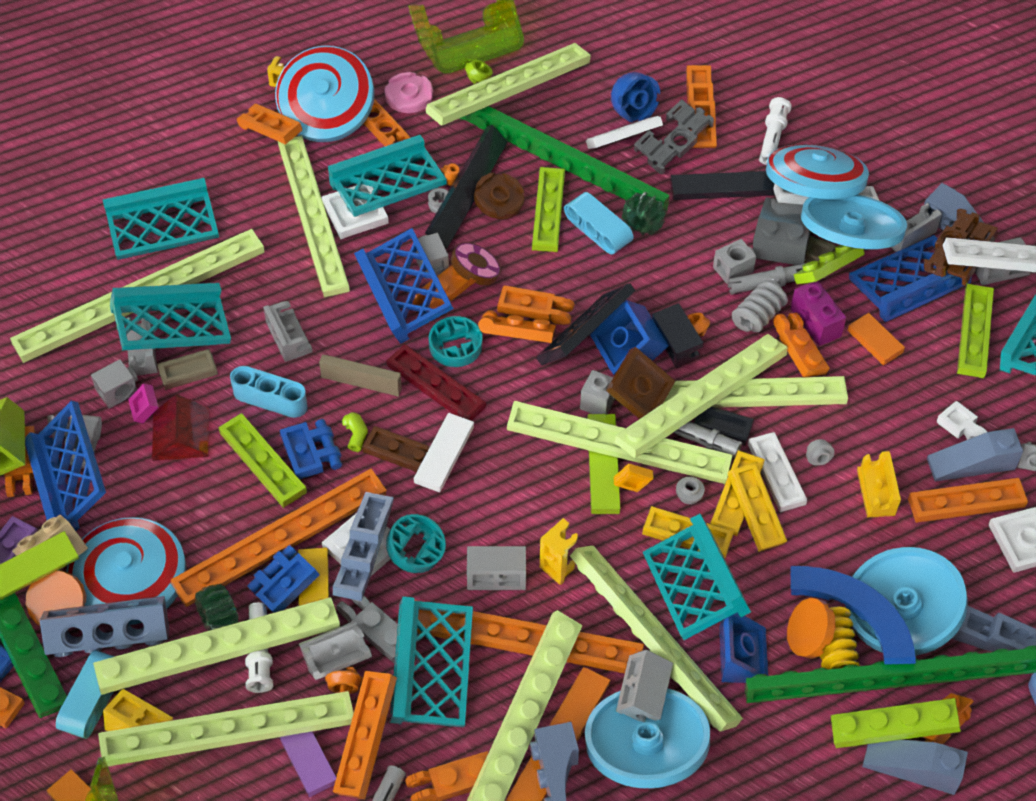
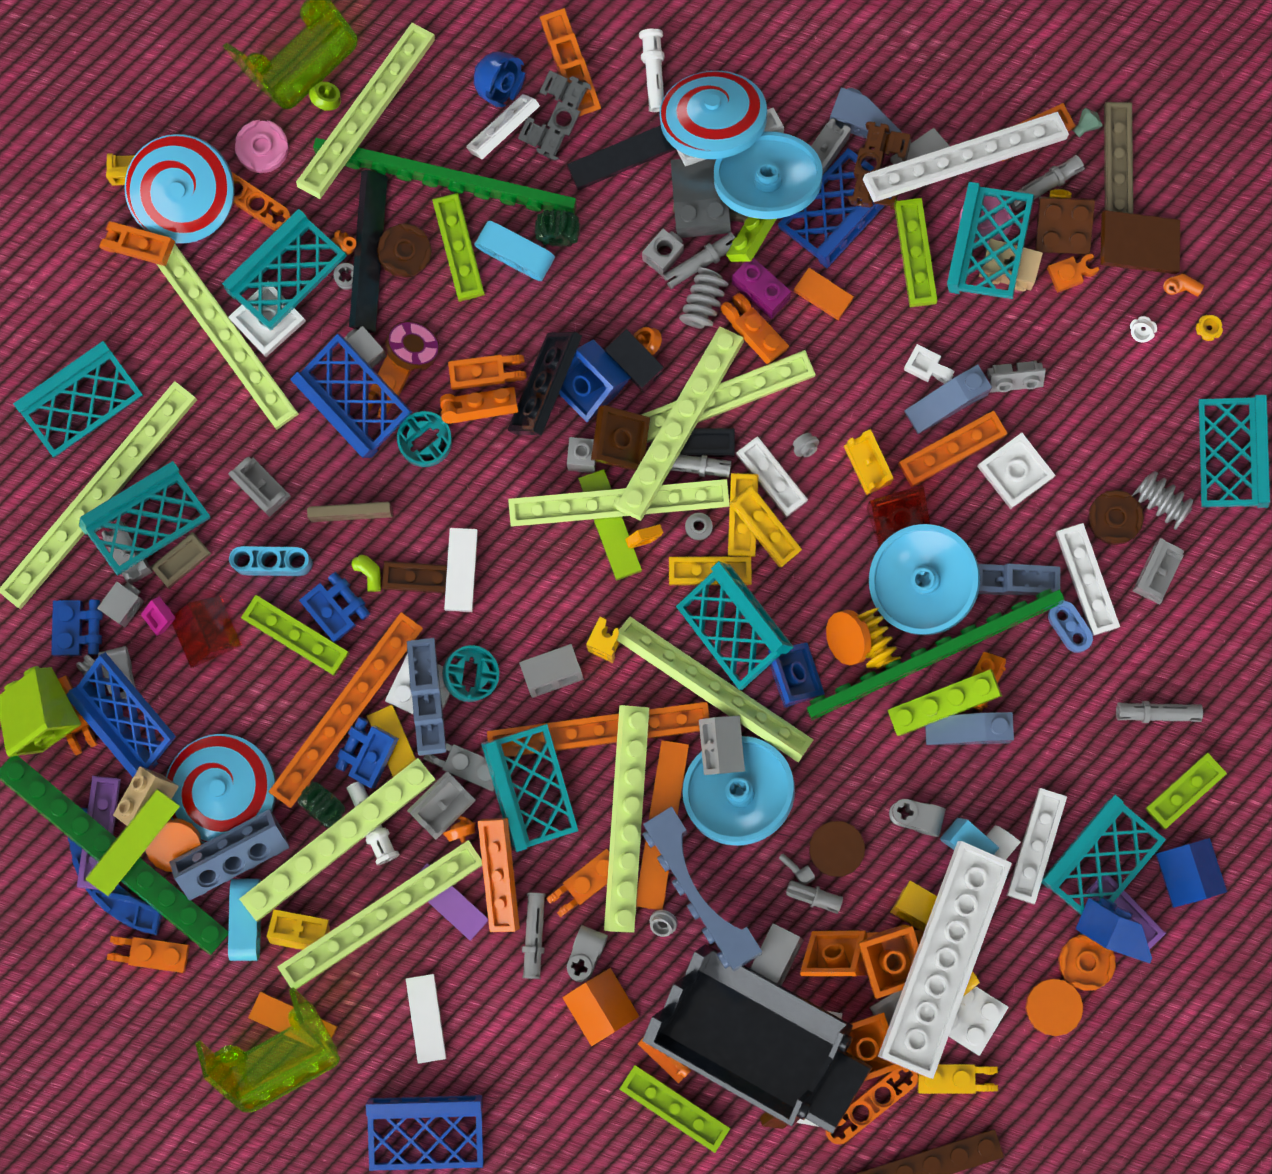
camera: 15 degrees left, 25 degrees up
dark red tile [386,344,486,421] -> none
blue tile [791,566,916,664] -> none
none -> blue plate [51,600,103,657]
none -> clear red slope [866,485,930,547]

